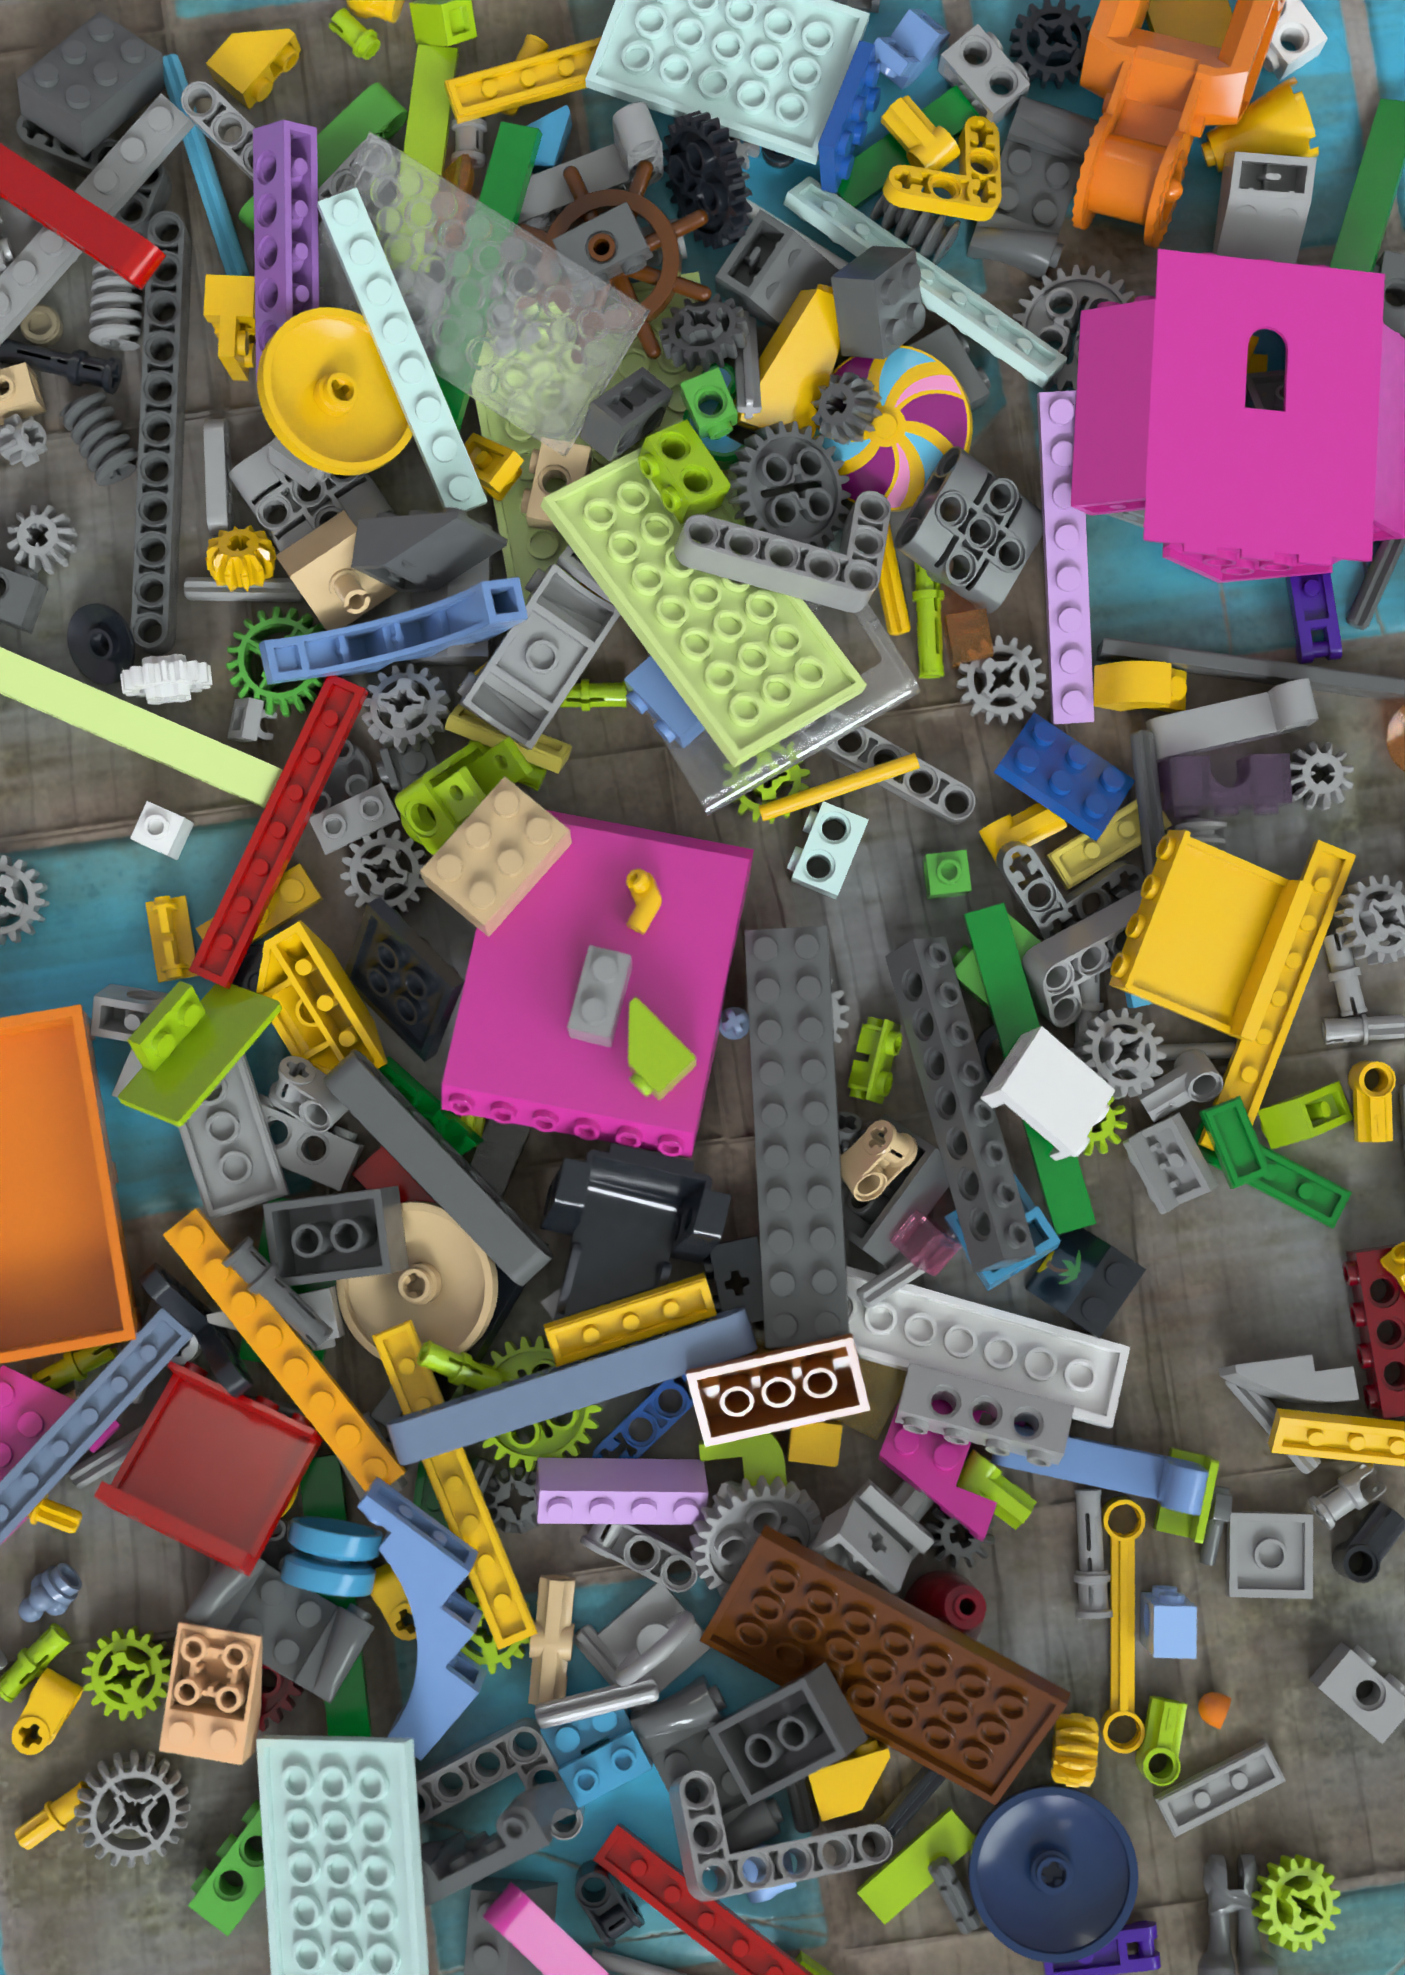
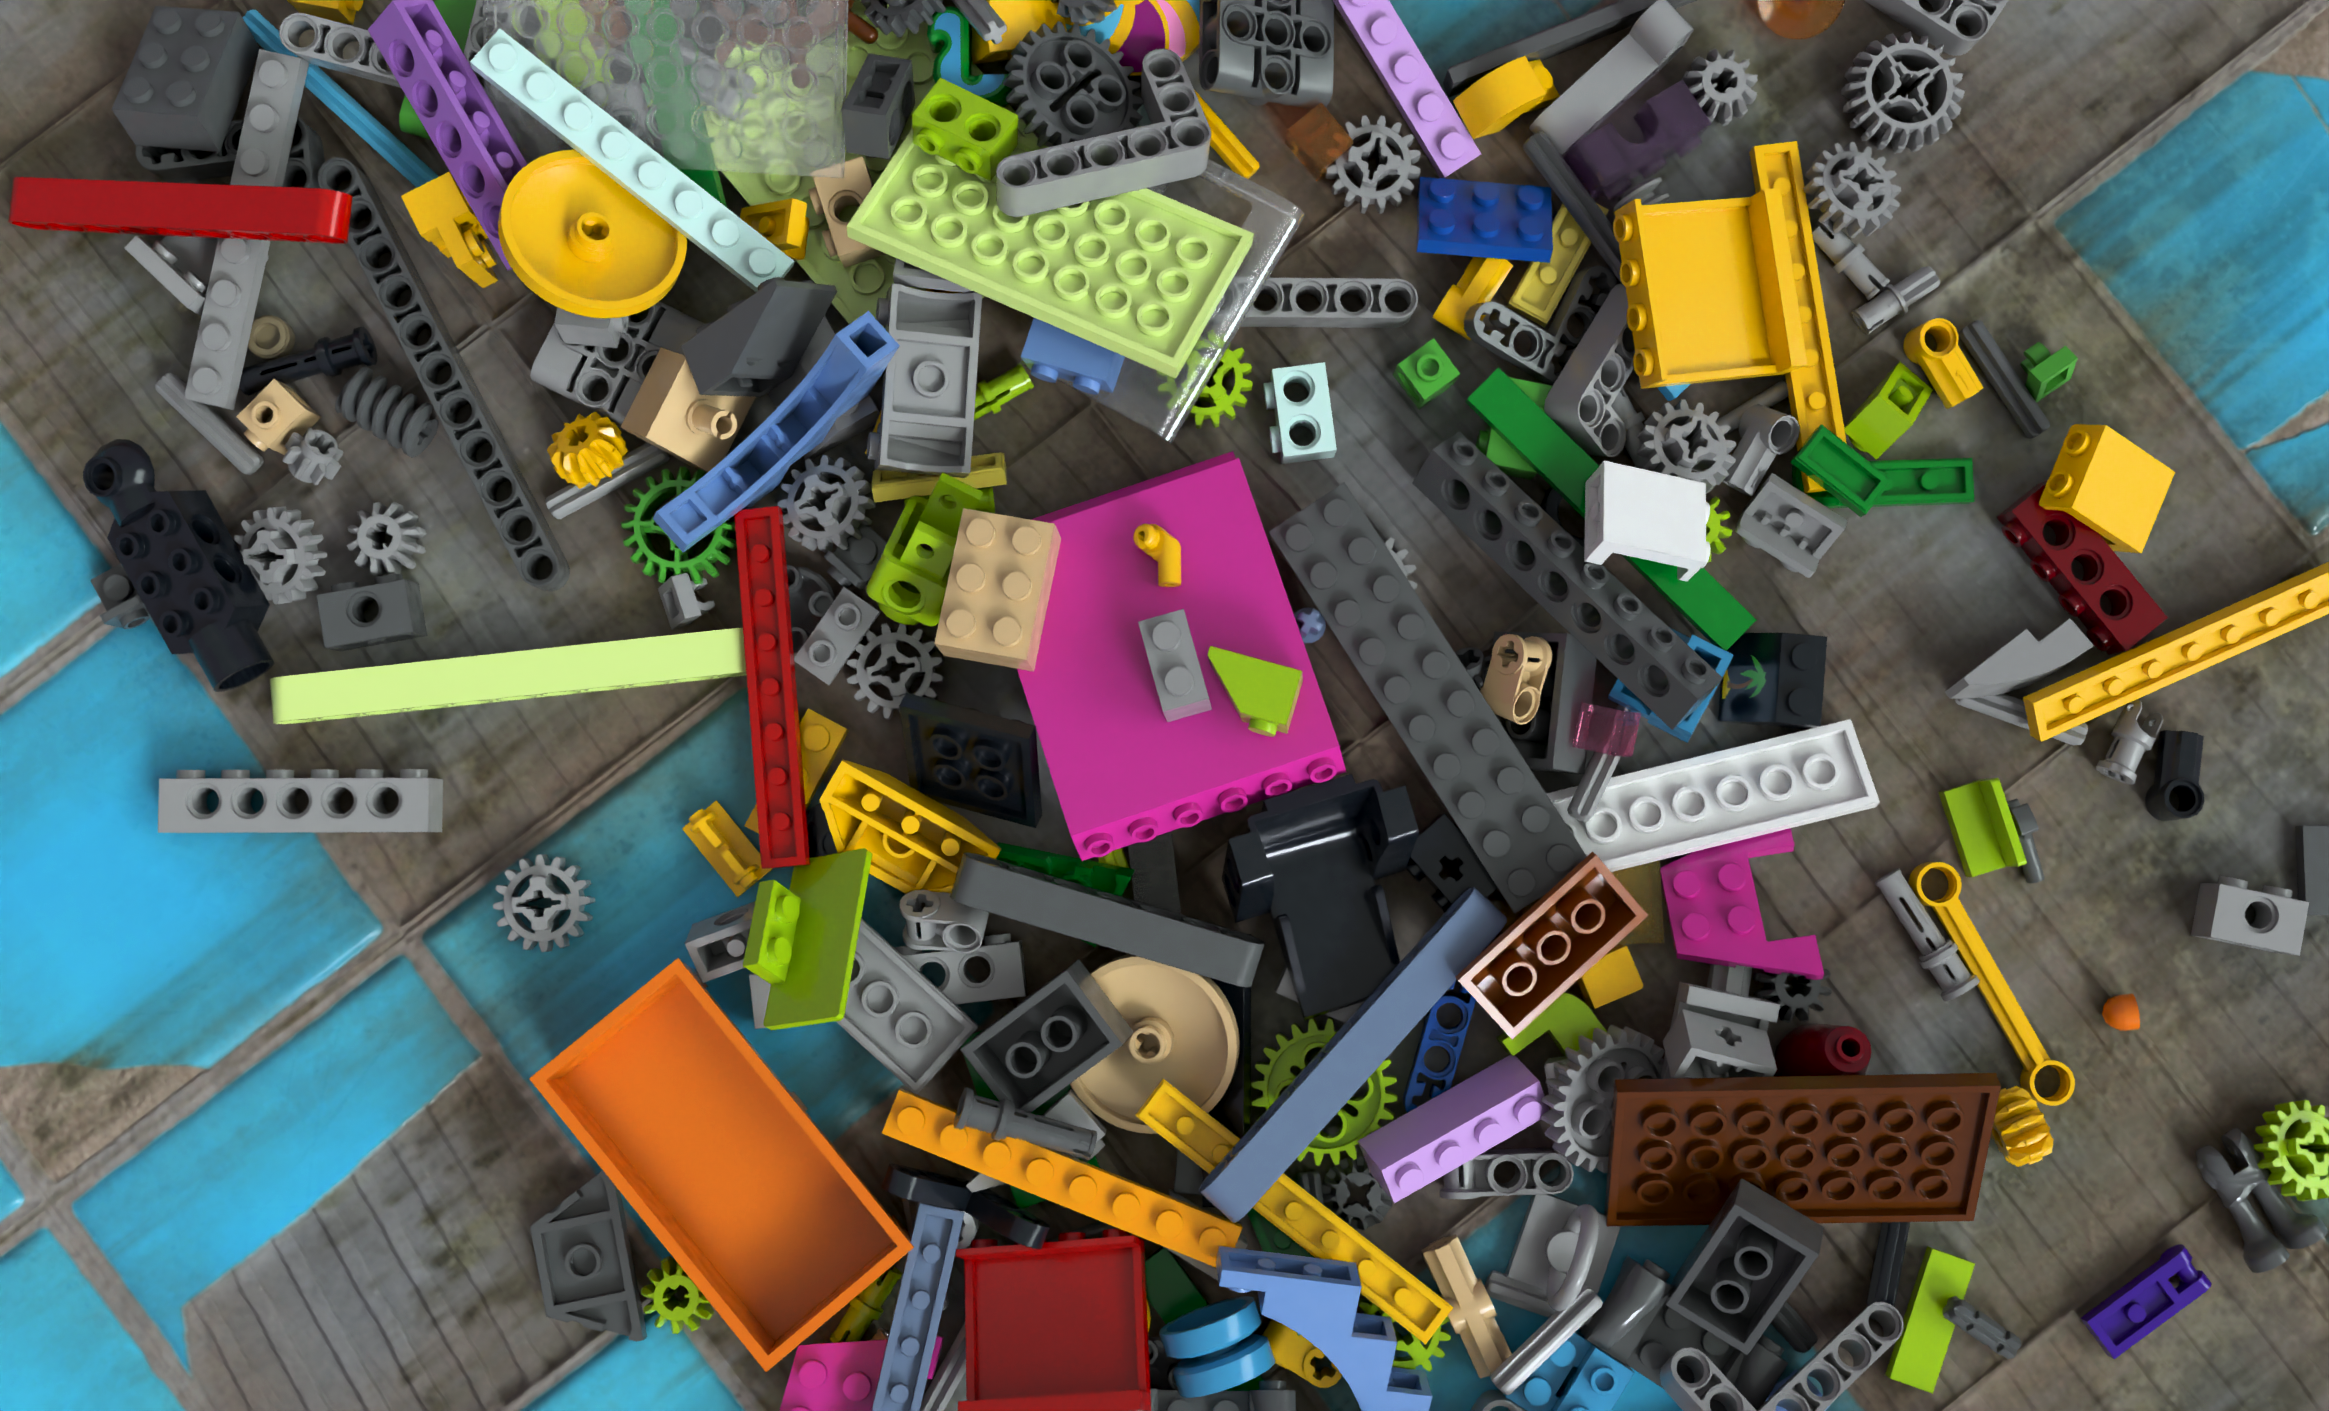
camera: 30 degrees left, 0 degrees up
black dish [67,603,135,685] -> none
light grey piece [88,263,143,351] -> none
white gear [120,654,213,705] -> none
white brick [130,801,194,861] -> none
light grey beam [204,418,233,536] -> none
red tile [352,1146,438,1204] -> none
lime pin [417,1340,503,1391] -> none
yellow tile [543,1273,717,1367] -> none
bright green brick [680,367,738,440] -> none
yellow bar [758,753,920,821] -> none
yellow slope [809,1737,891,1822] -> none
lime hinge [847,1017,903,1105] -> none
light grey brick [895,1363,1074,1467] -> none
lime pin [912,562,945,679] -> none
lime piece [956,1449,1037,1530] -> none
dark blue dish [968,1785,1138,1963] -> none
medium blue beam [991,1424,1208,1515] -> none
lime piece [1135,1696,1187,1786] -> none
light blue brick [1140,1585,1197,1659] -> none
light grey tile [1153,1740,1286,1838] -> none
light grey plate [1226,1511,1313,1599] -> none

